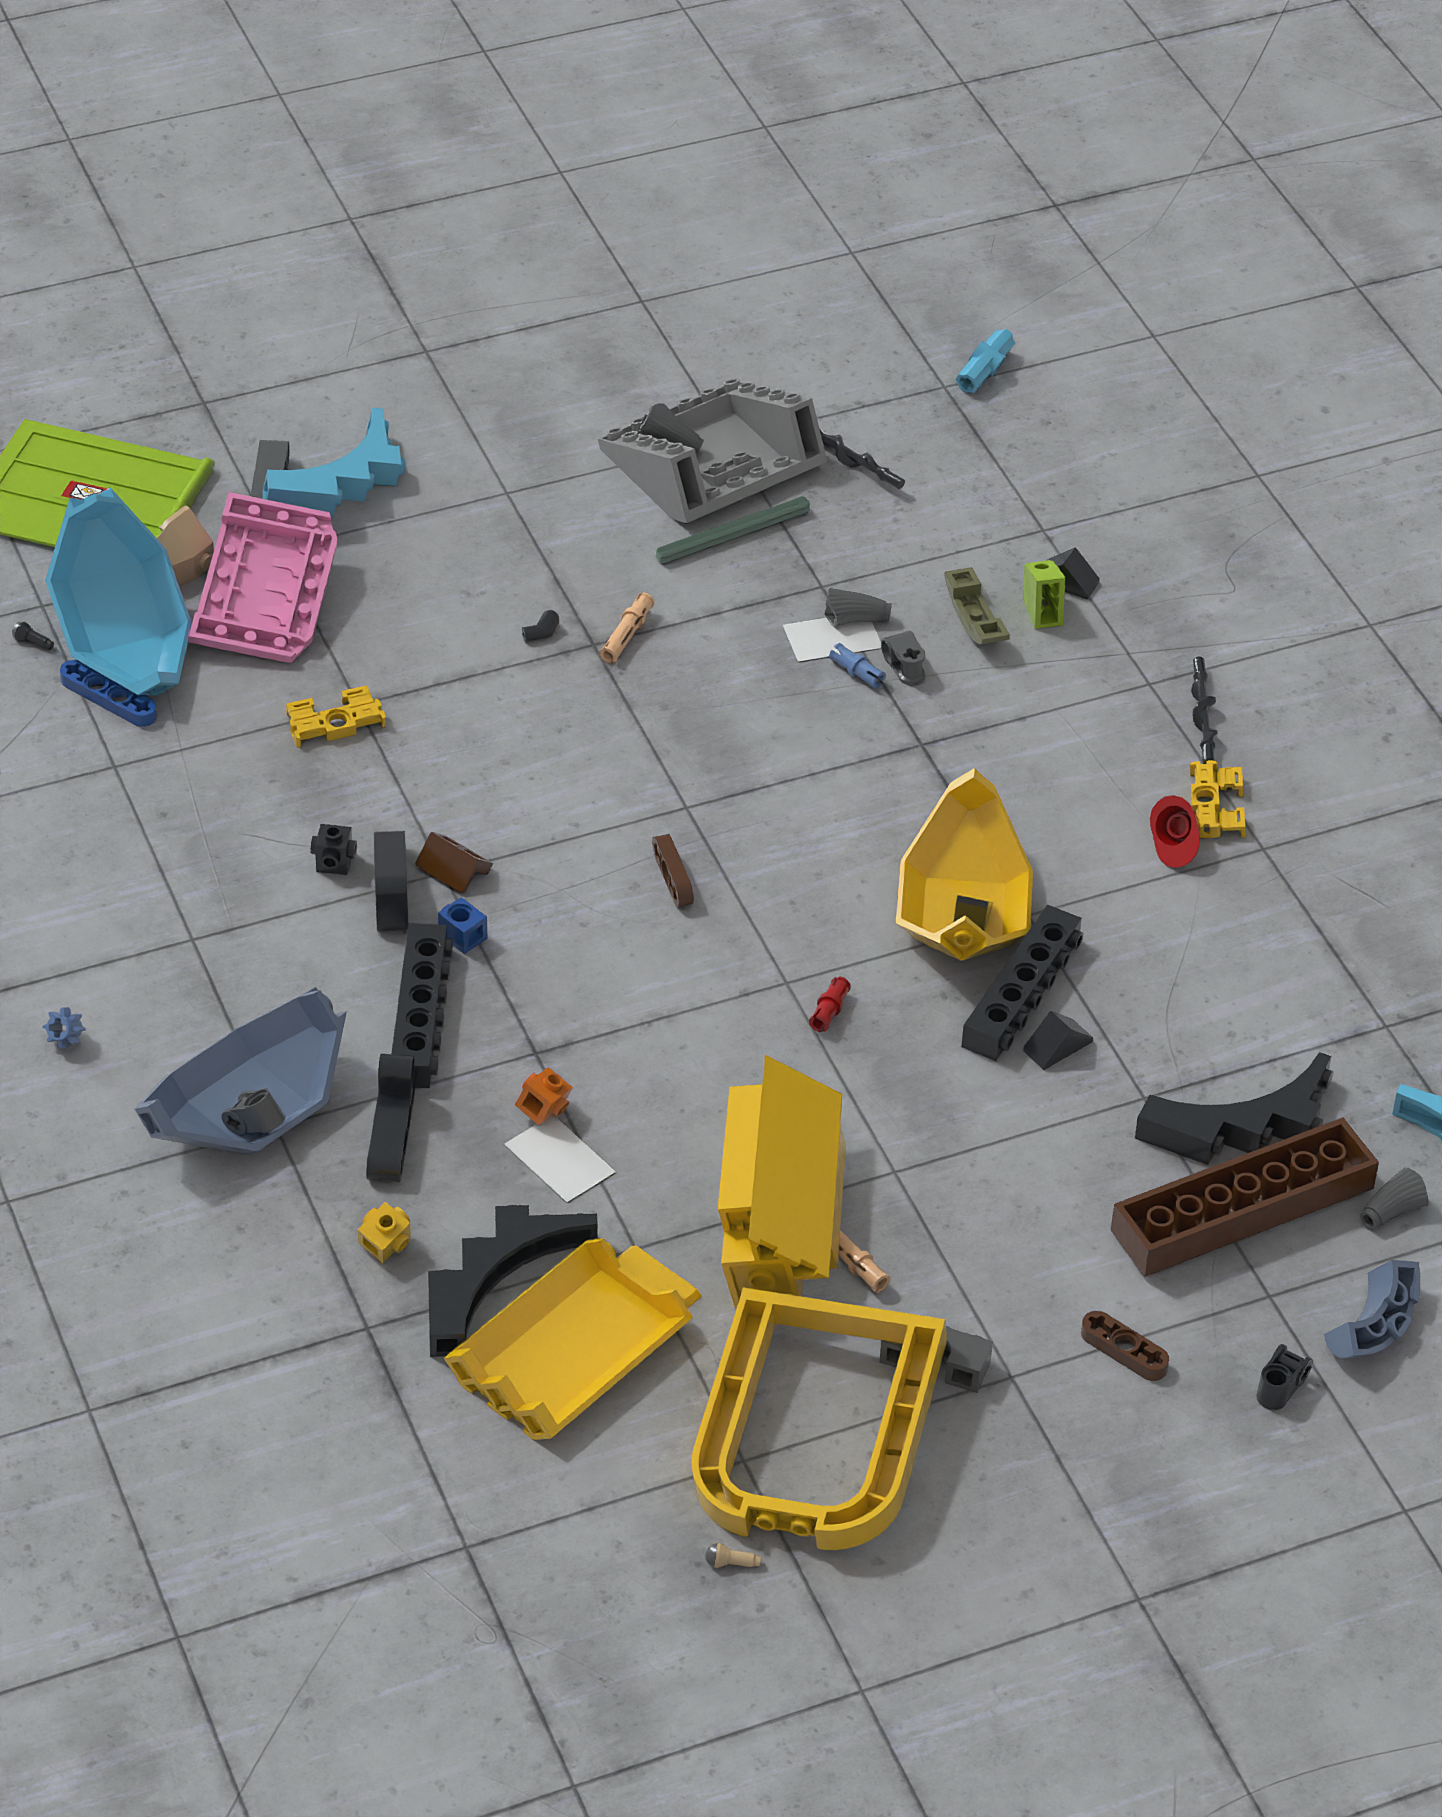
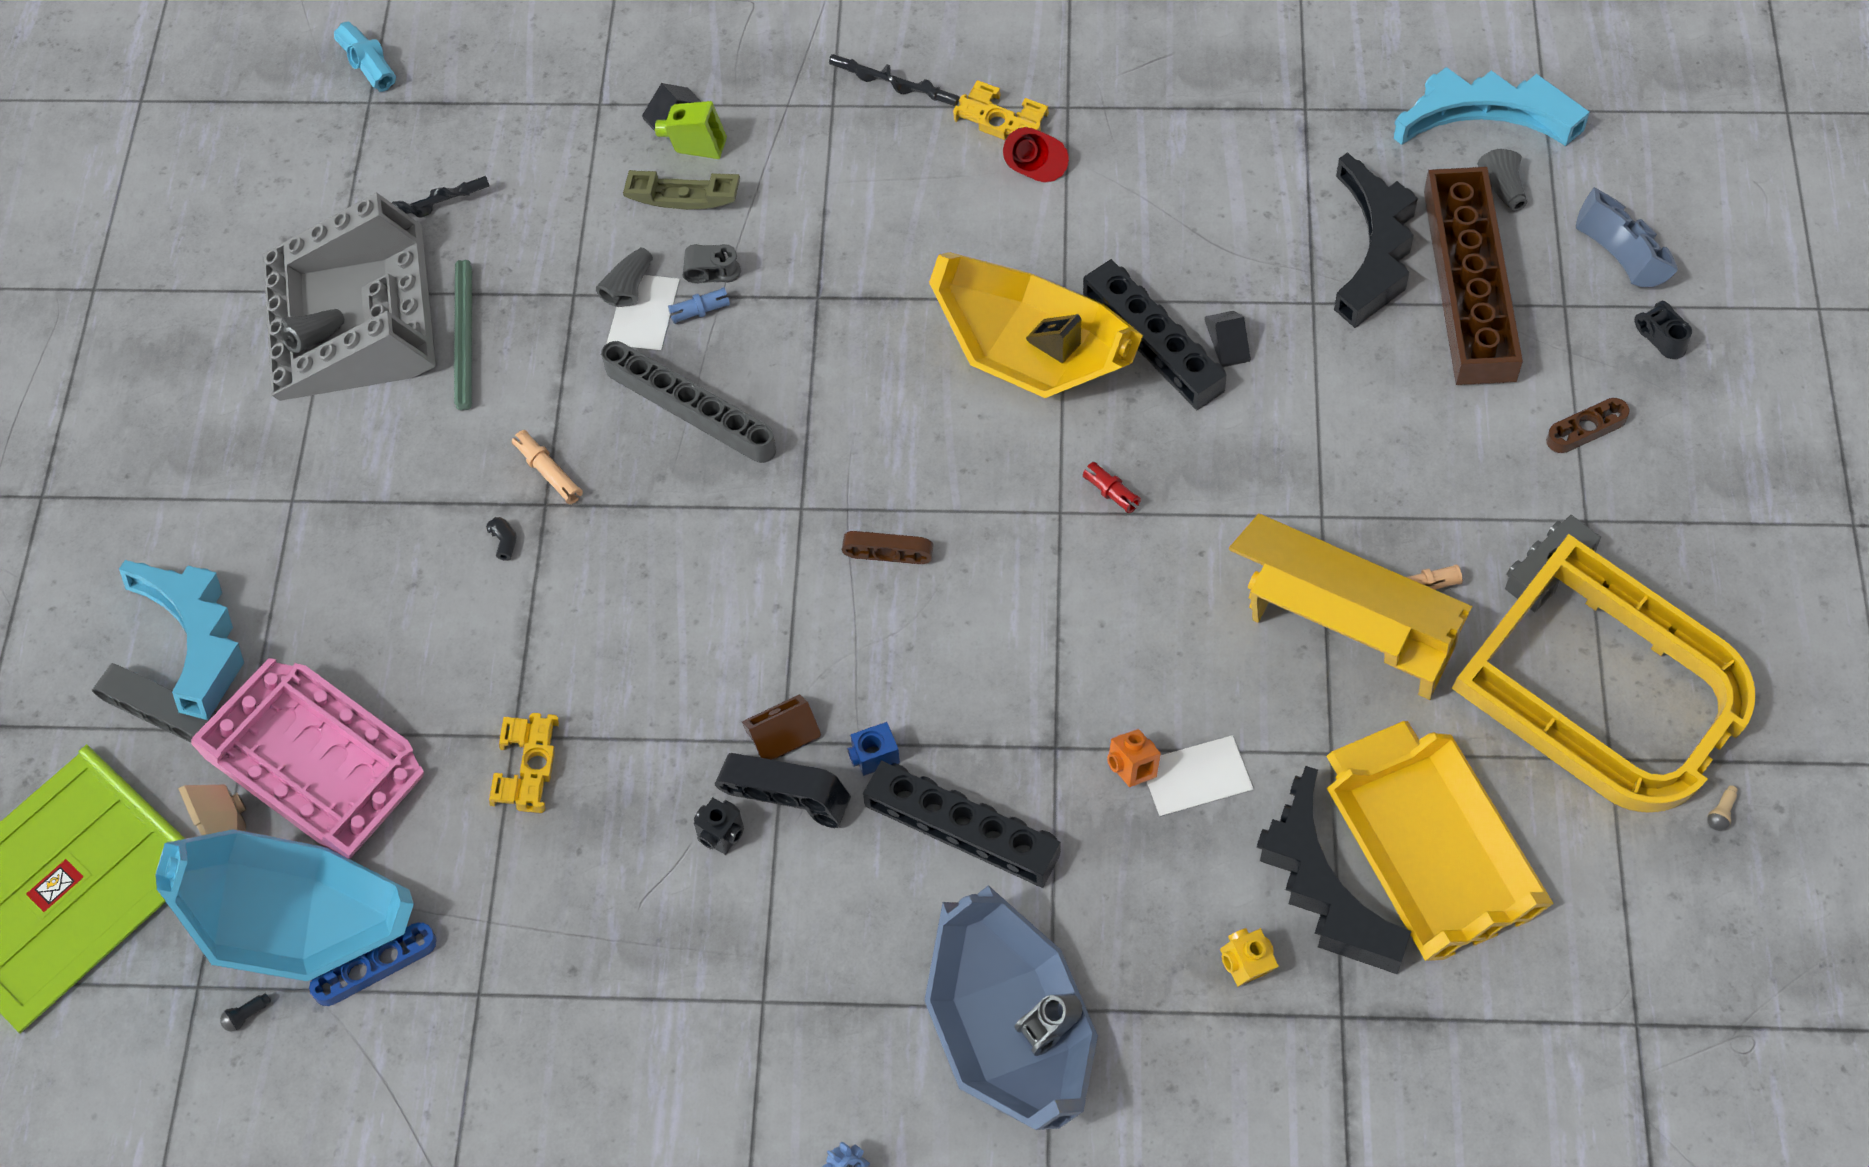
camera: 60 degrees left, 15 degrees up
black beam [366,1053,415,1182] -> none
none -> dark grey beam [601,341,776,463]

